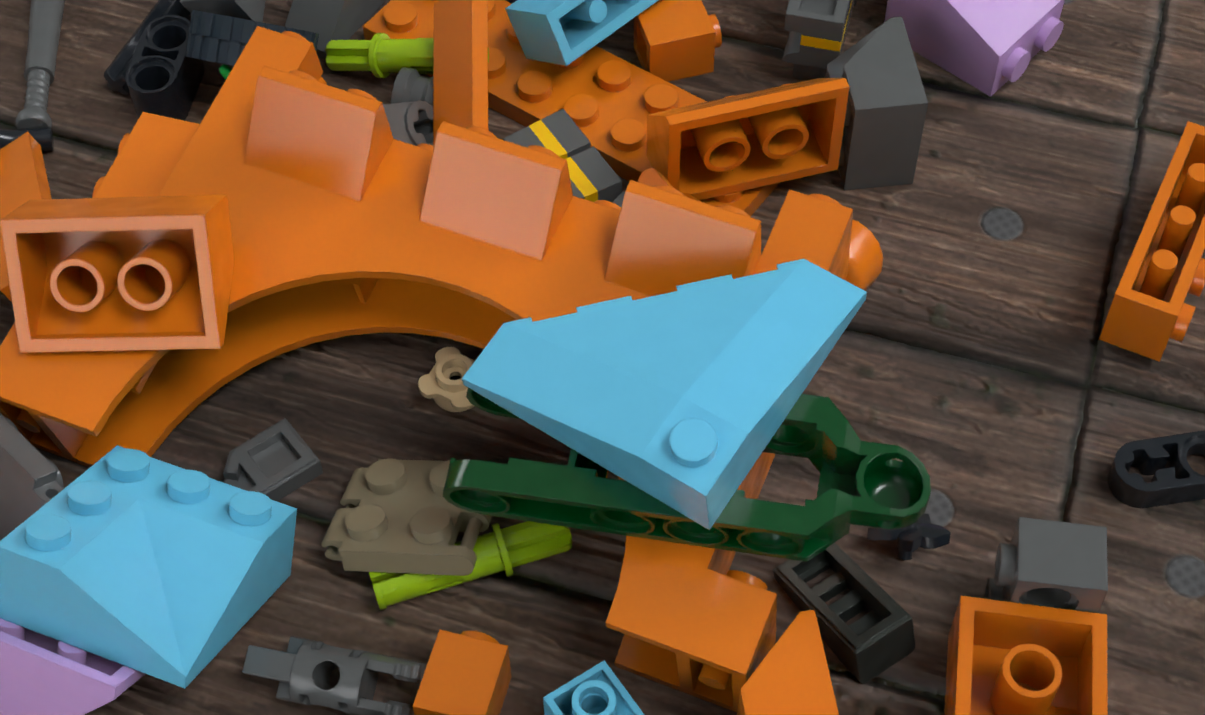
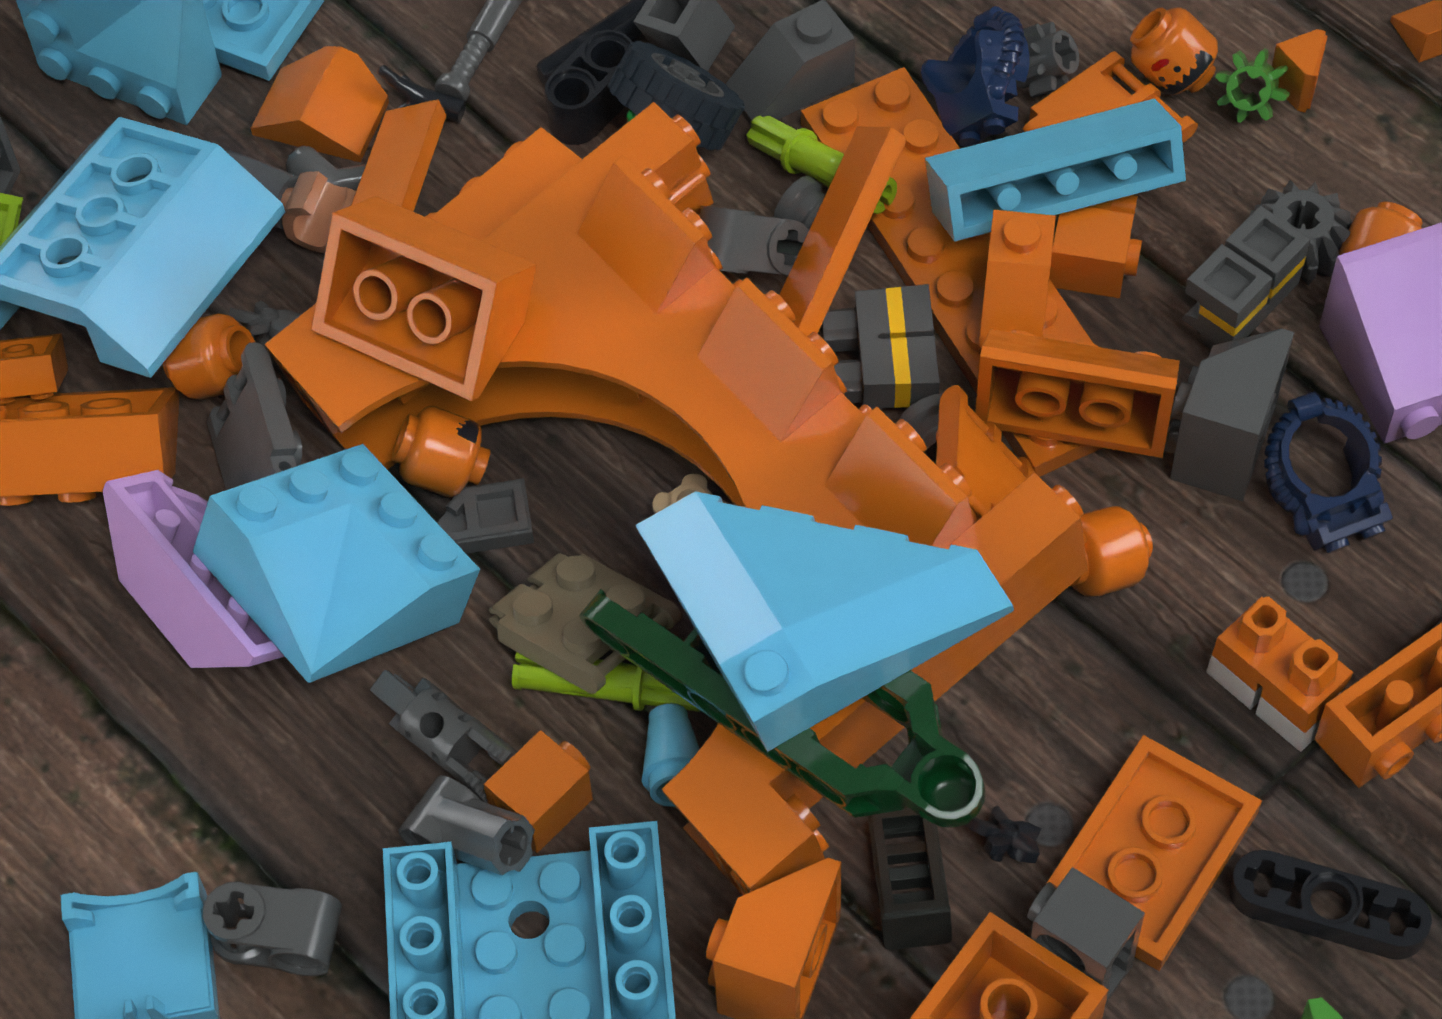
camera: 30 degrees right, 5 degrees up
none -> orange head [392,406,490,498]
none -> medium azure cone [642,704,700,807]
none -> orange slope [978,210,1056,354]
none -> orange plate [1046,735,1262,972]
none -> orange hips [1206,596,1354,752]
none -> dark blue piece [1264,391,1393,554]

